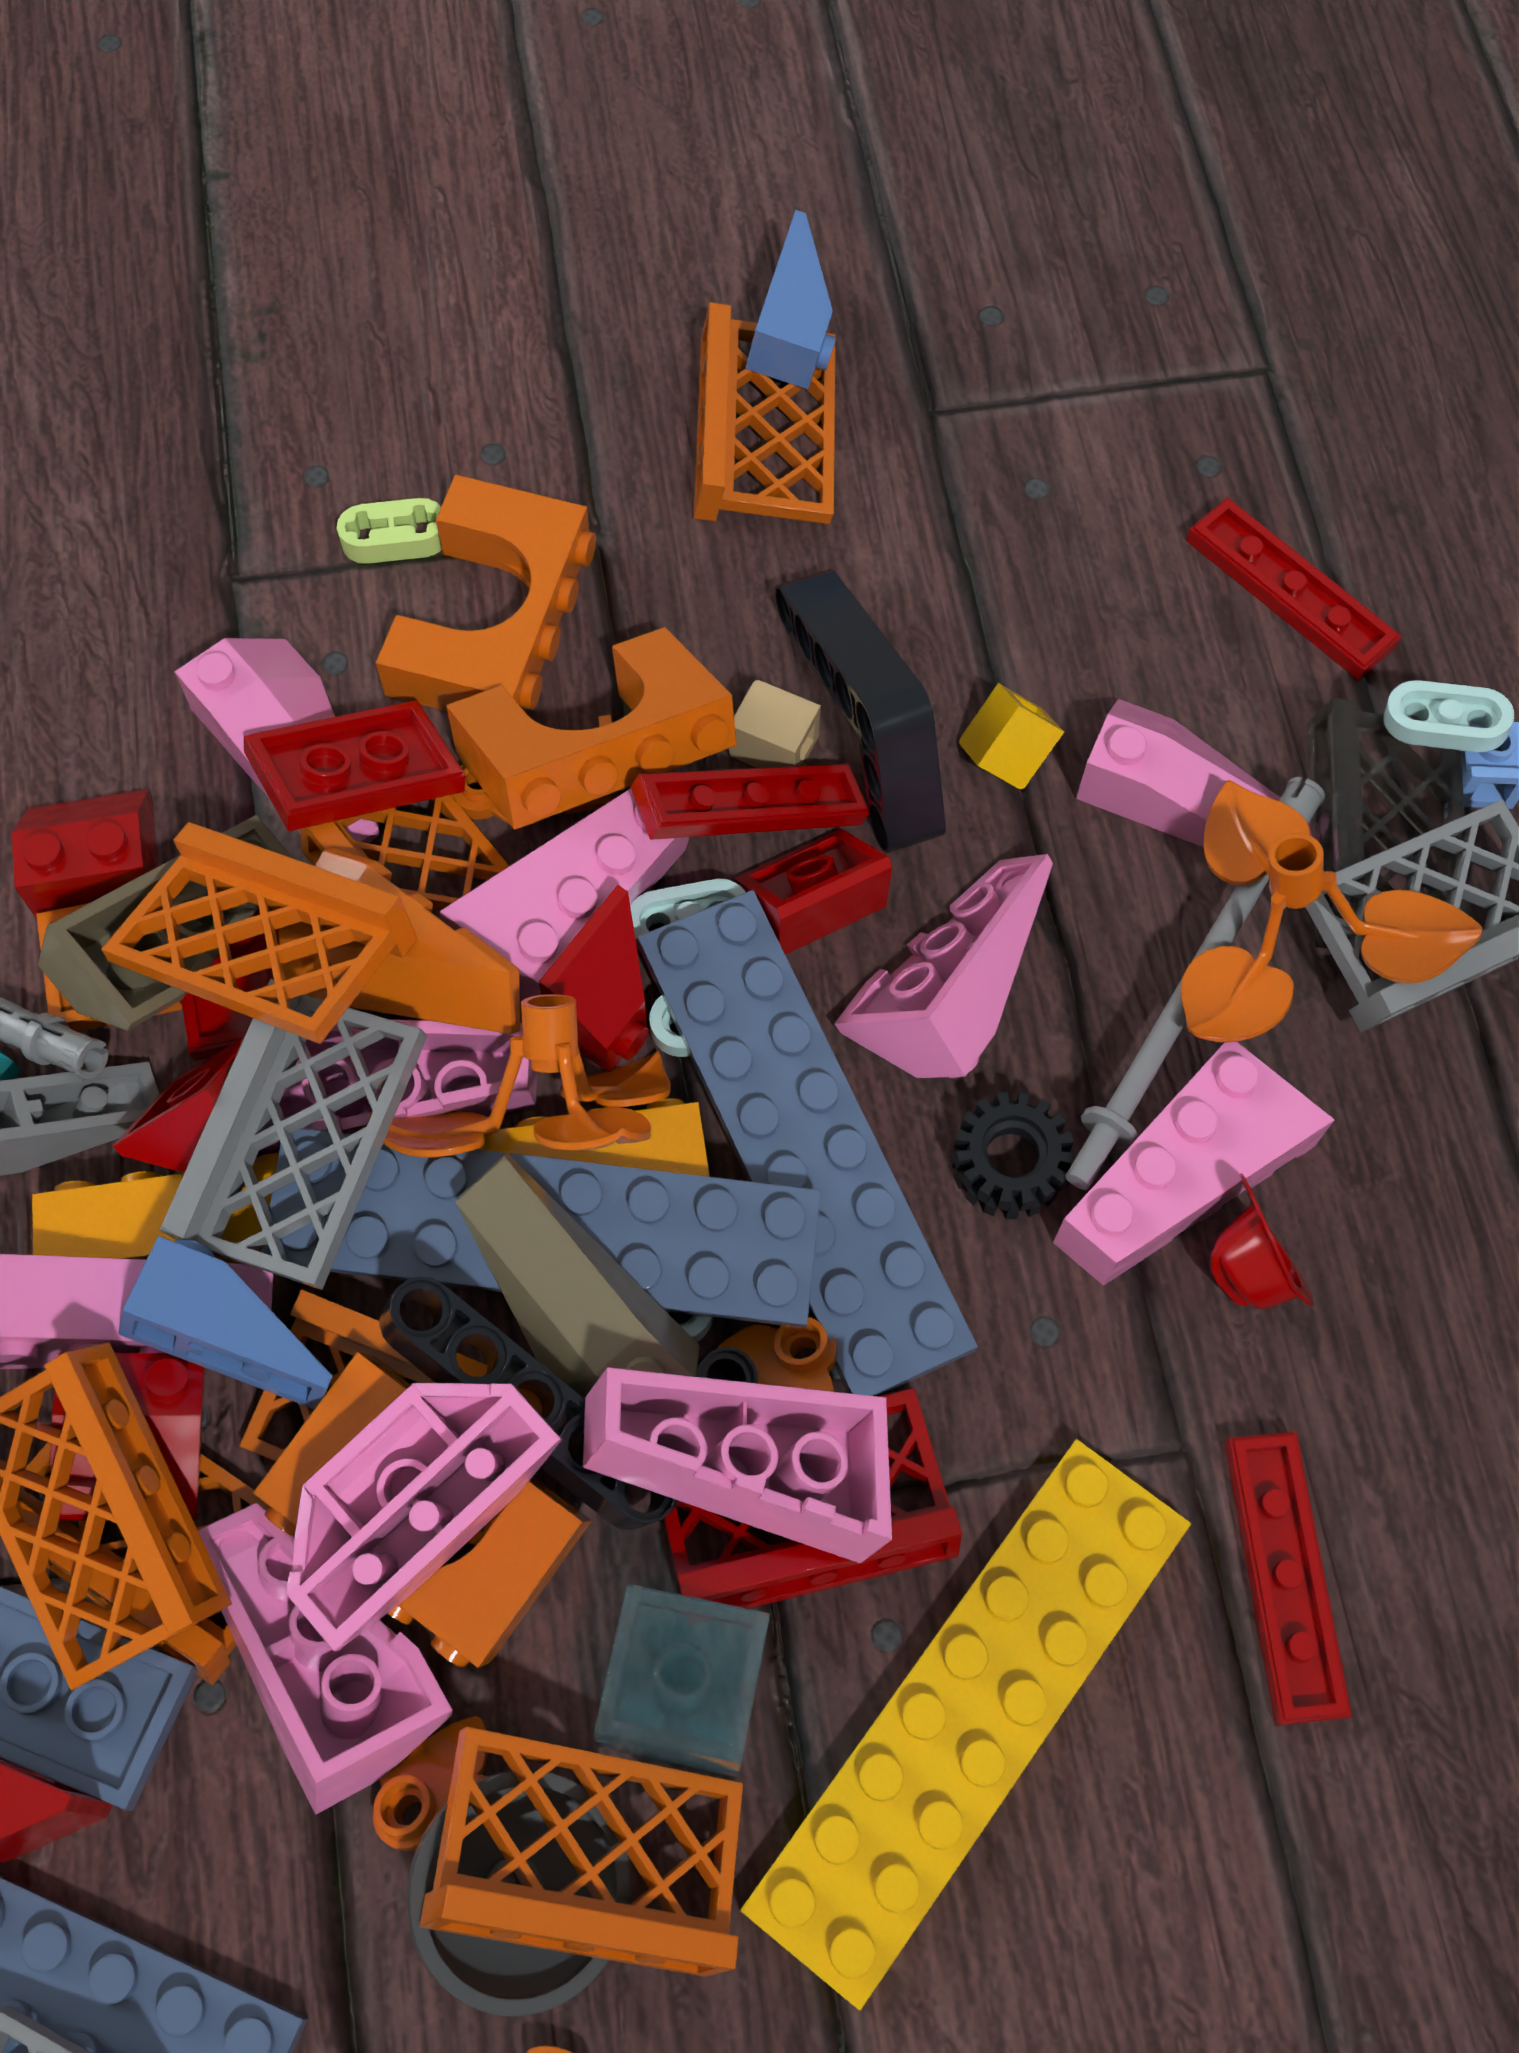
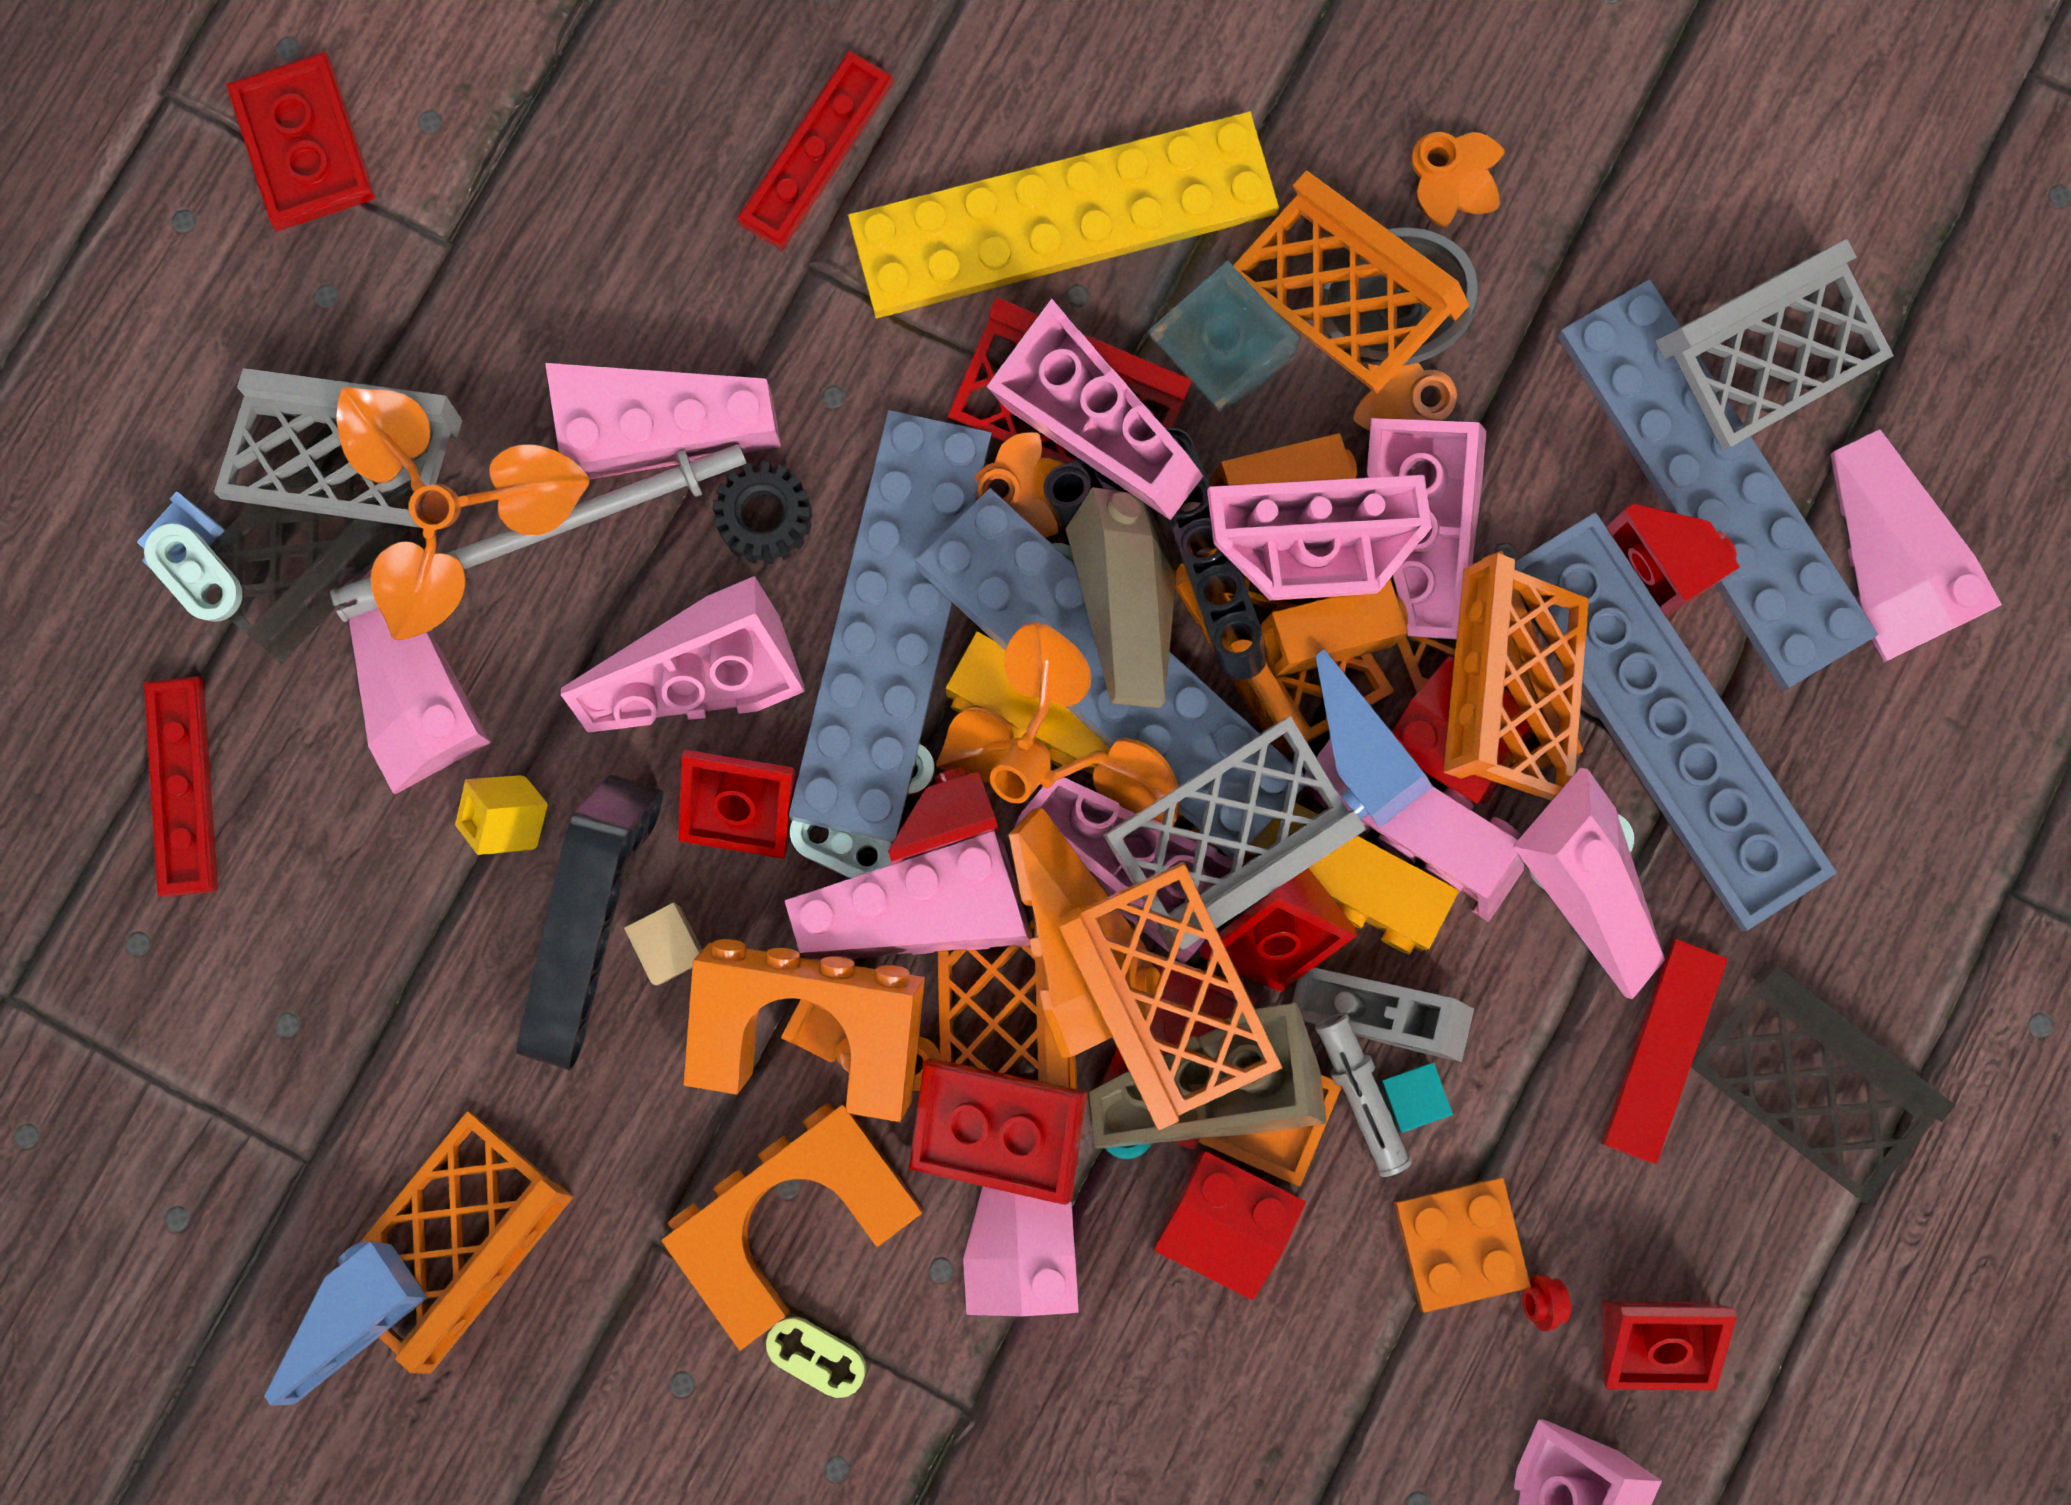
camera: 145 degrees left, 15 degrees up
red tile [631,764,870,840] -> none
red piece [1210,1173,1314,1310] -> none

